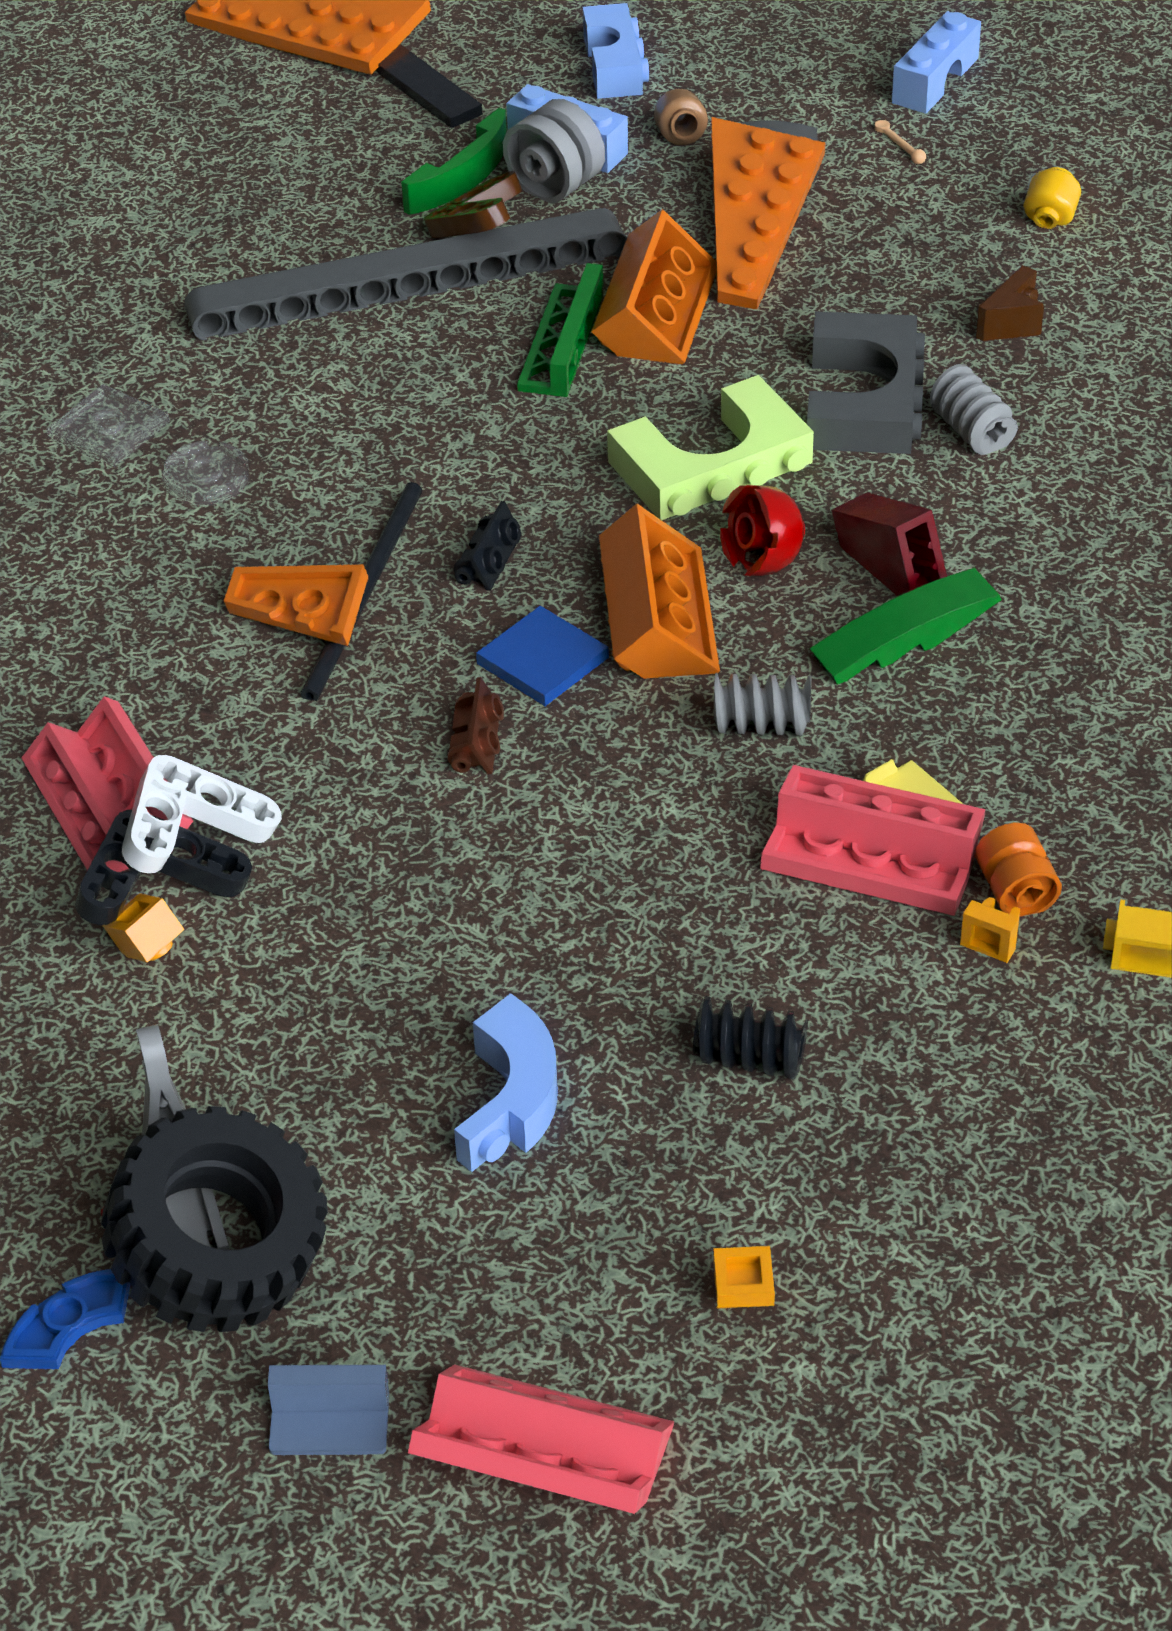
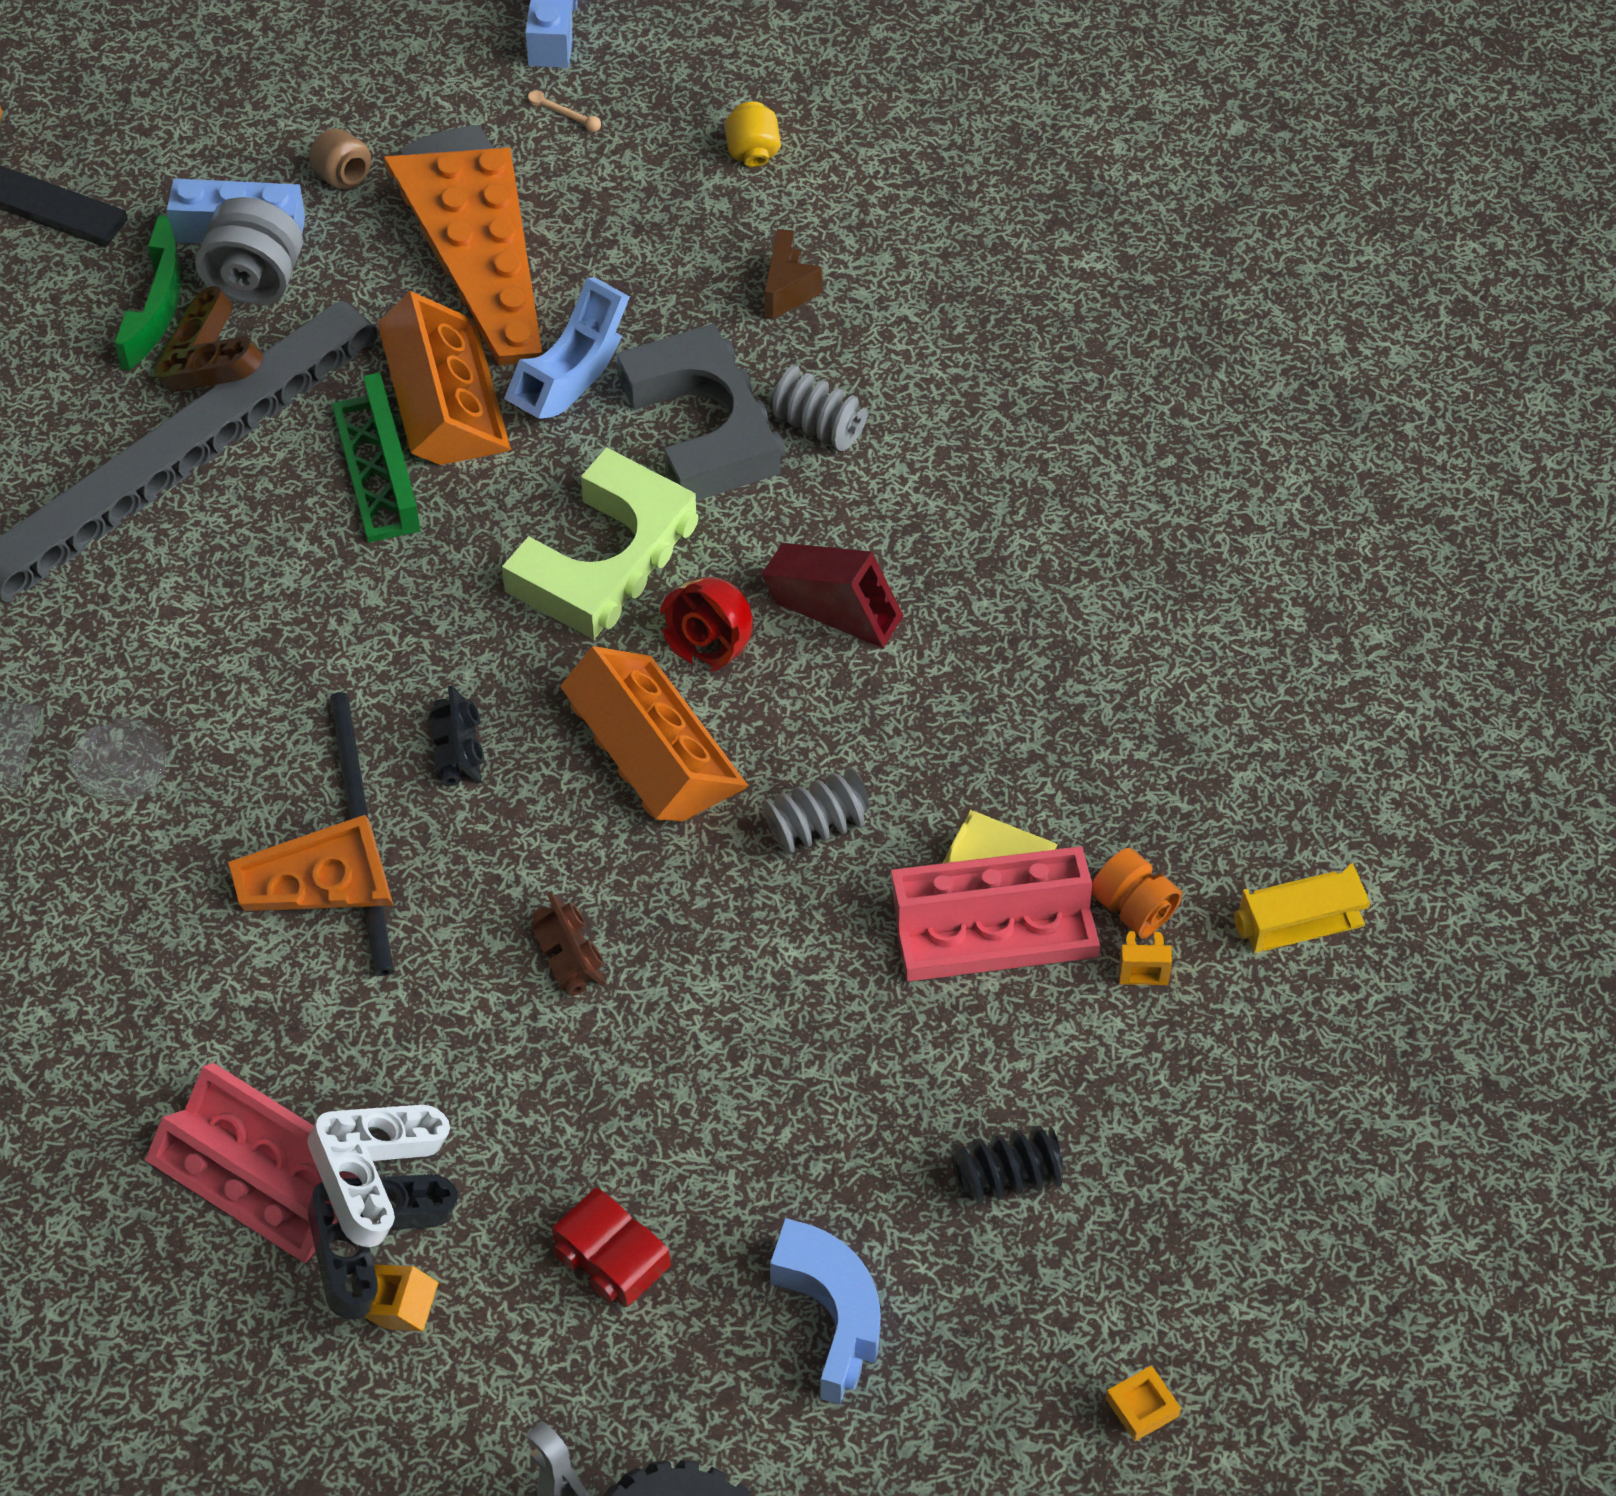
camera: 30 degrees left, 10 degrees up
blue tile [476,605,609,706] -> none
light blue arch [583,3,649,99] -> none
green slope [810,567,1002,685] -> none
none -> light blue arch [504,278,630,419]
none -> red brick [552,1187,671,1308]

